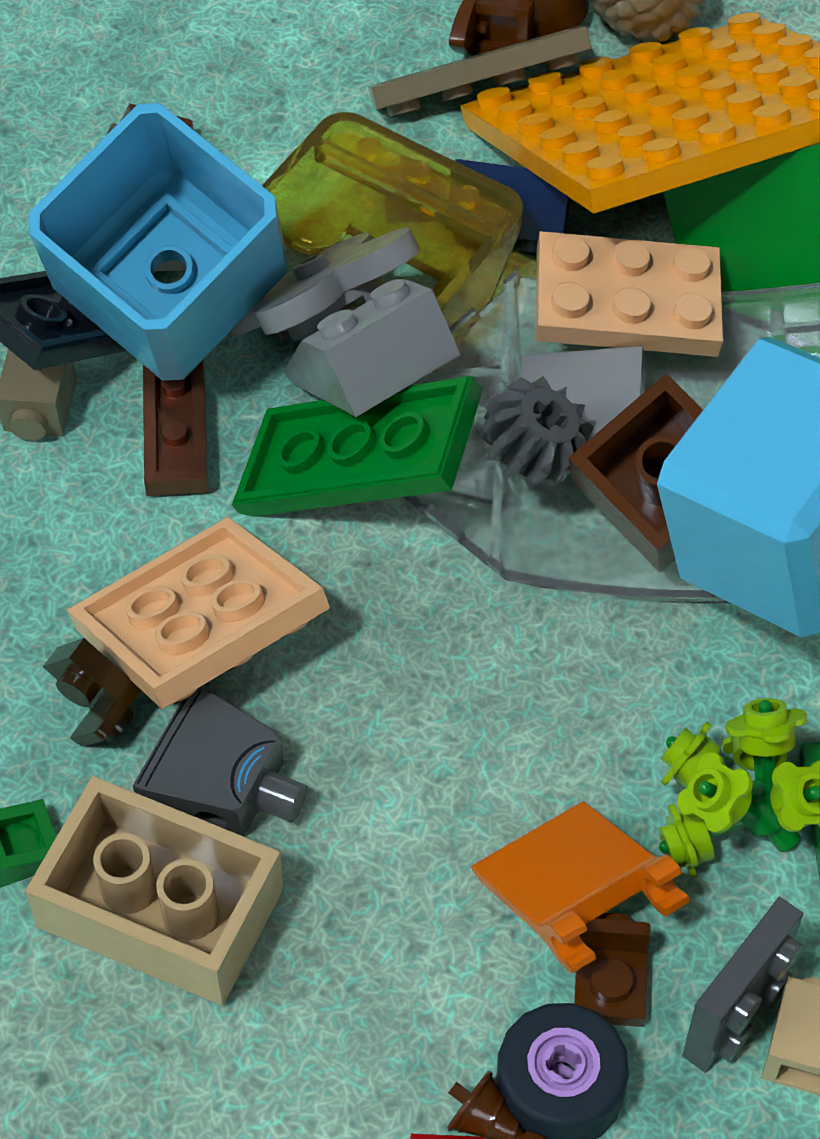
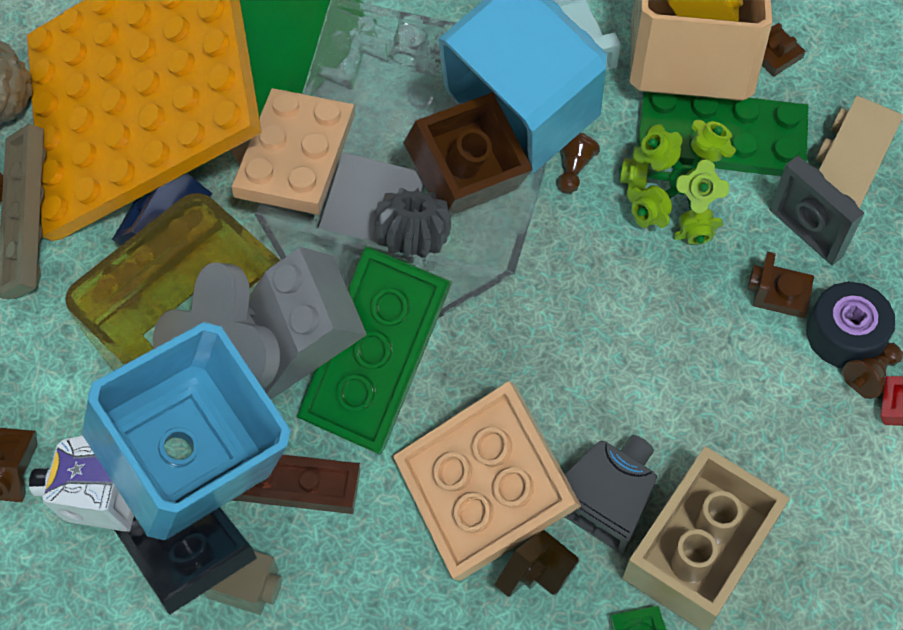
camera: 80 degrees left, 5 degrees up
orange flag [471,801,690,973] -> none
none -> reddish brown piece [557,133,600,194]

